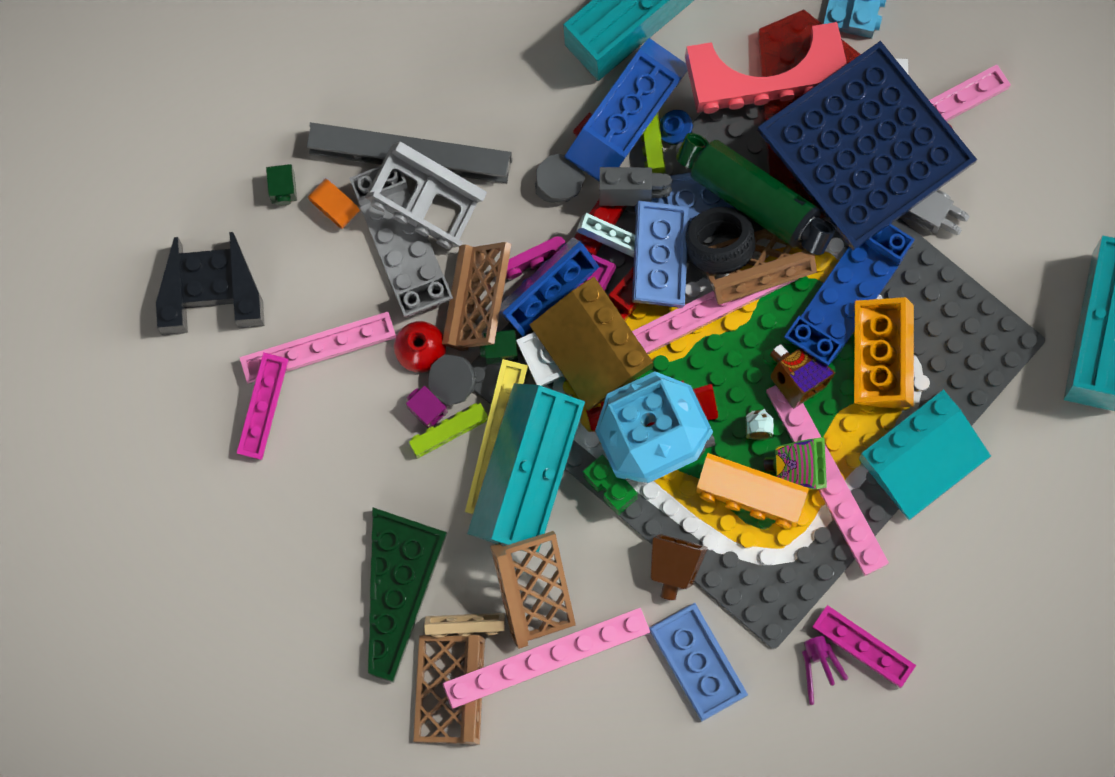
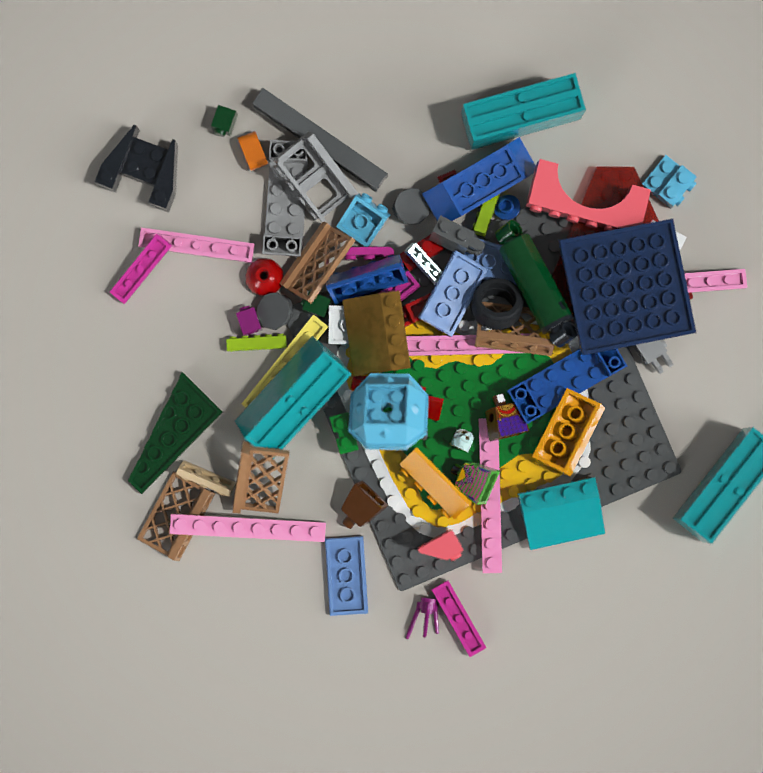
camera: 20 degrees right, 10 degrees up
none -> medium azure plate [336,193,391,247]
none -> coral slope [417,529,464,561]

